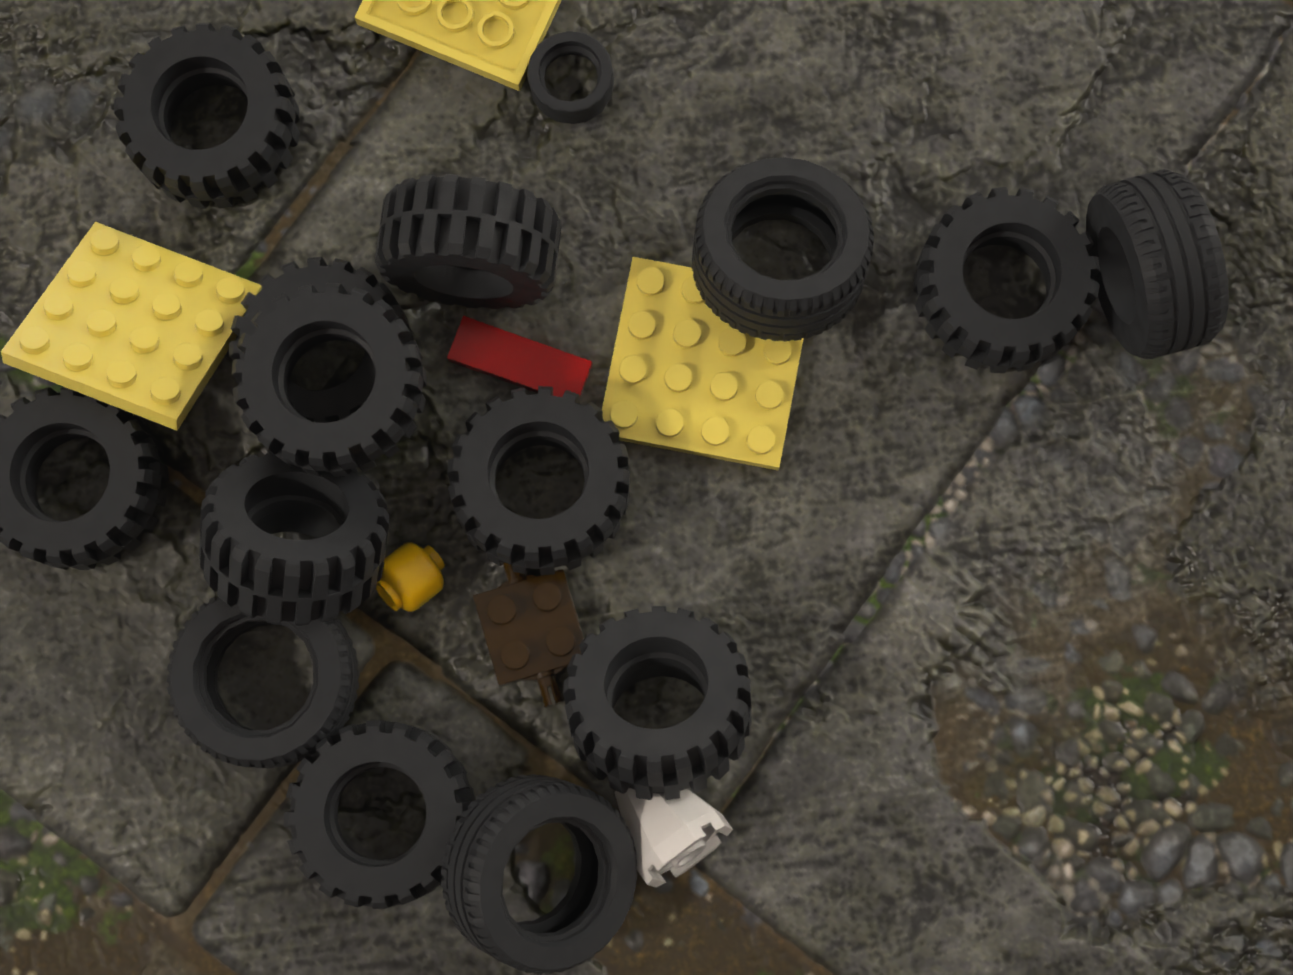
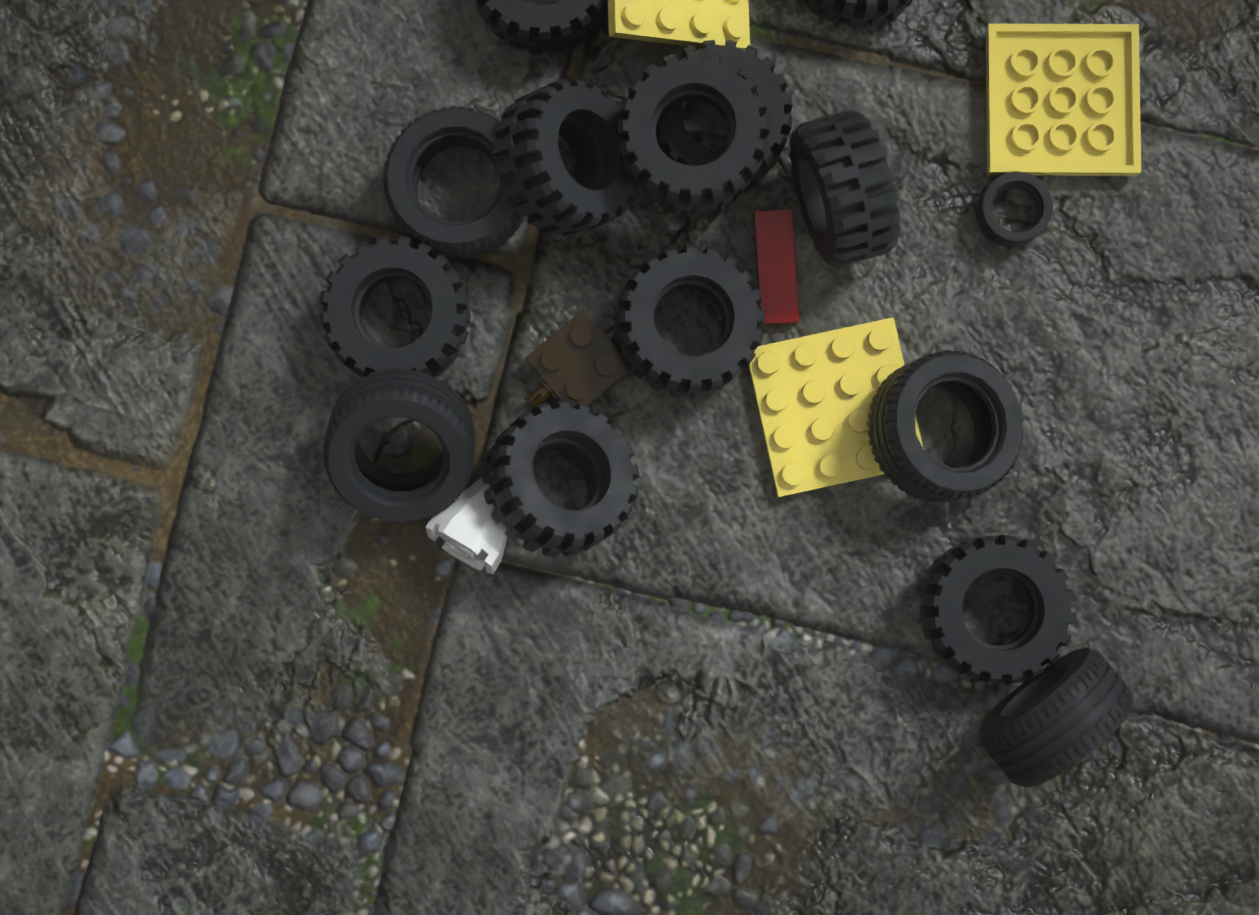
camera: 60 degrees right, 5 degrees up
yellow head [376,542,445,612] -> none

